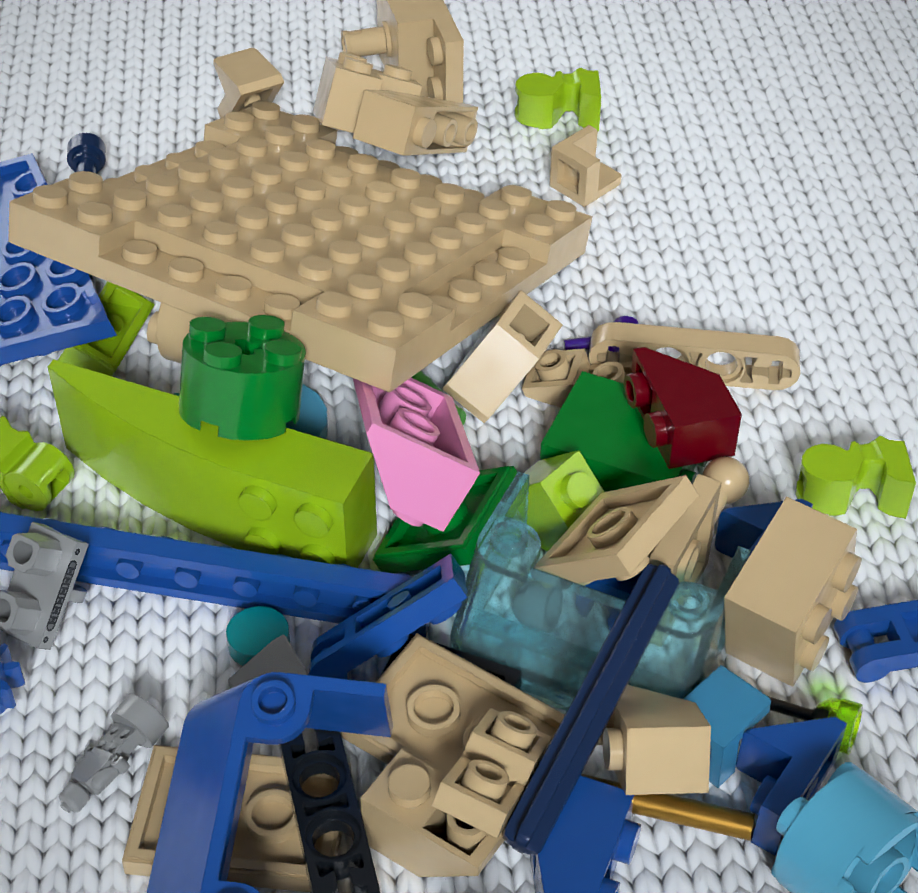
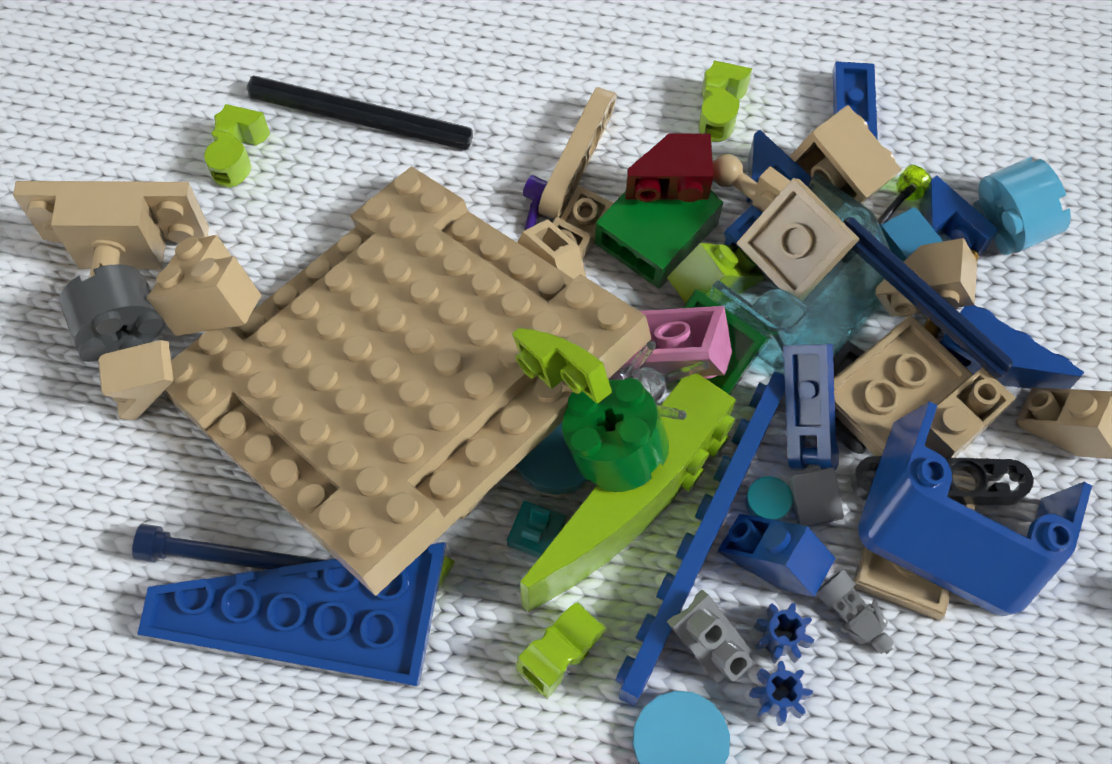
camera: 75 degrees left, 20 degrees up
tan slope [353,90,478,156] -> none
tan slope [432,708,552,838] -> none
tan panel [550,125,622,207] -> none
none -> dark grey brick [59,264,164,362]
none -> black axle [246,75,473,150]
none -> lime slope [512,328,612,404]
none -> clear plant [620,341,709,420]
none -> blue slope [717,514,836,597]
none -> blue gear [753,603,815,664]

